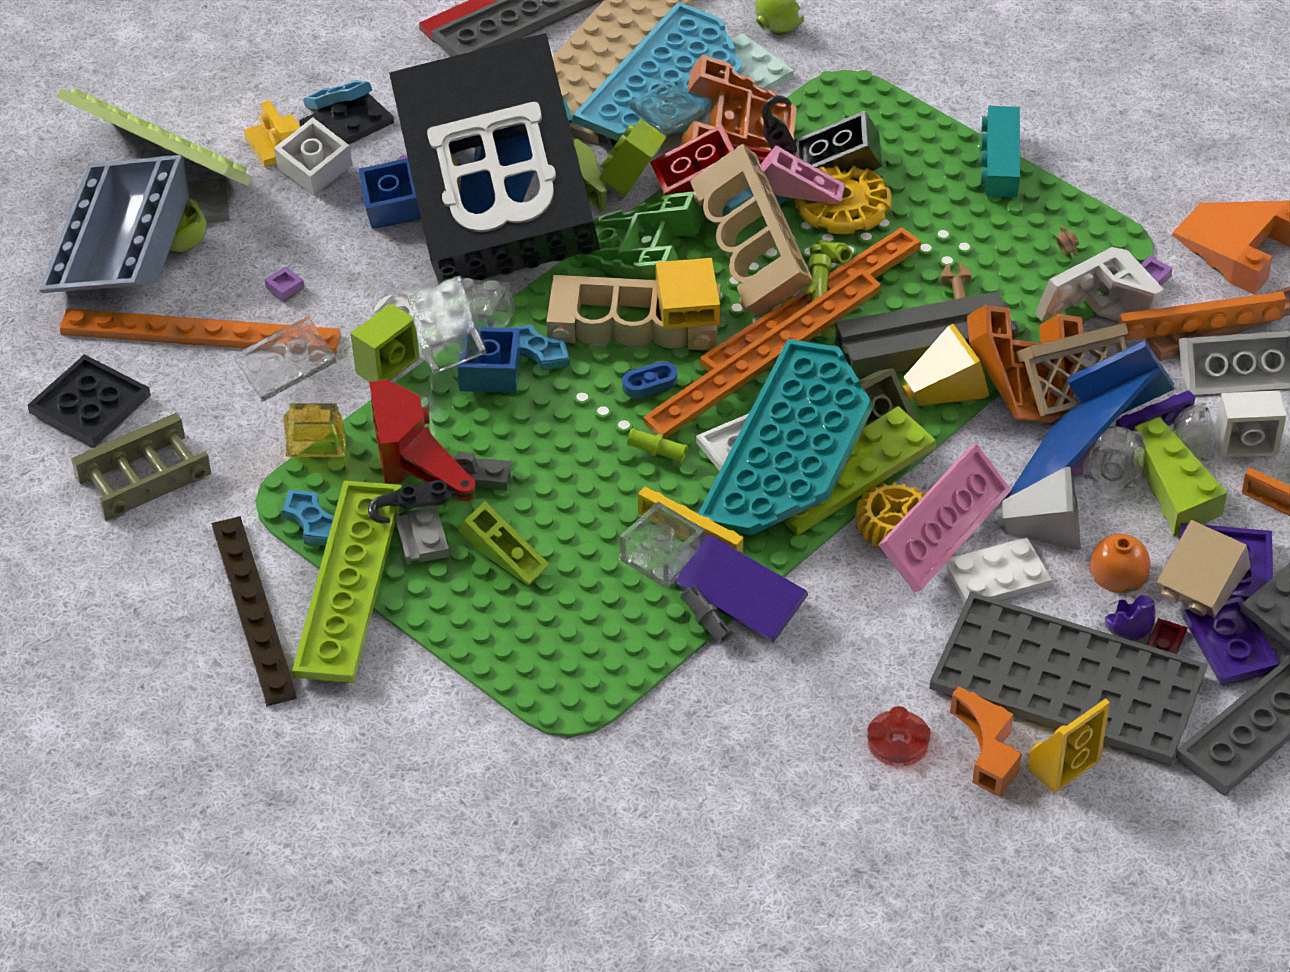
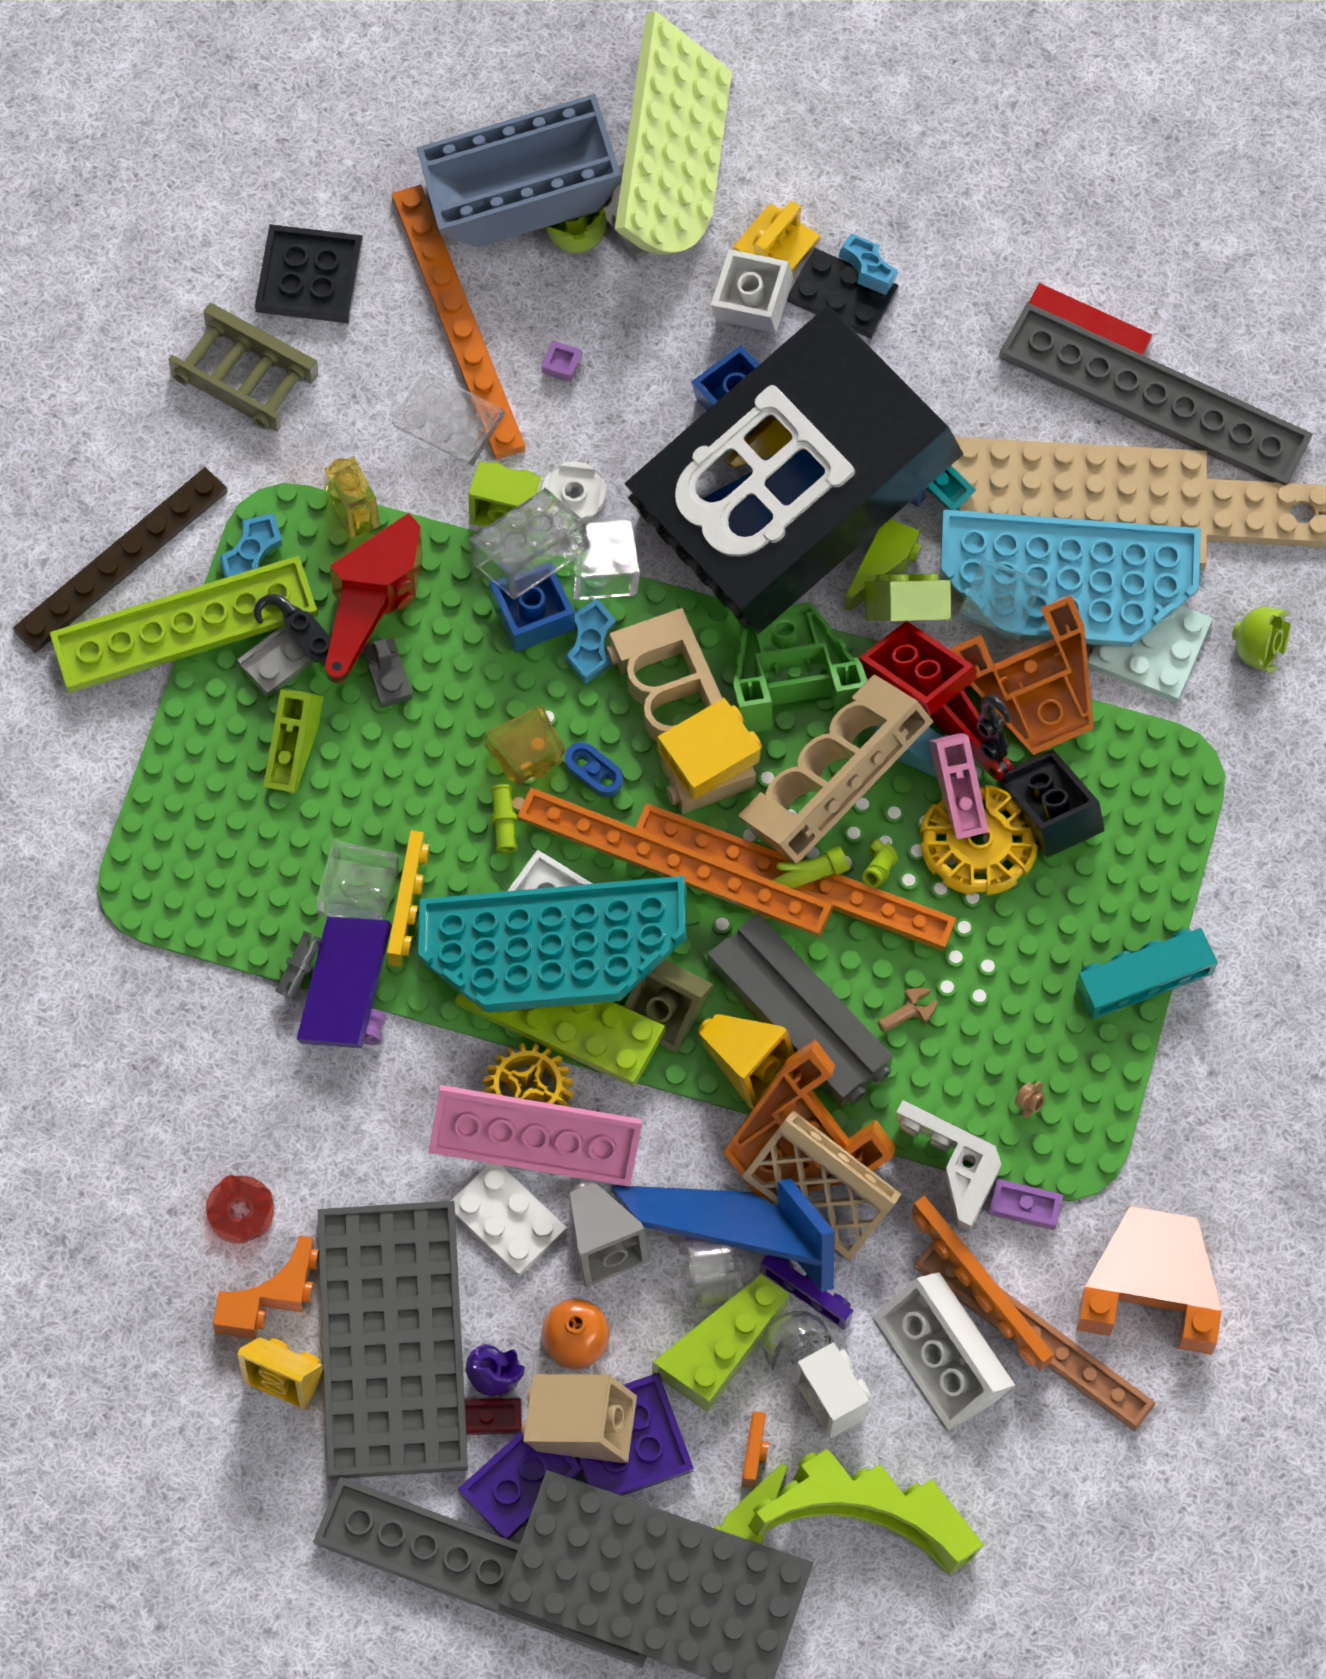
camera: 60 degrees right, 20 degrees up
none -> clear yellow torso [485,704,566,786]

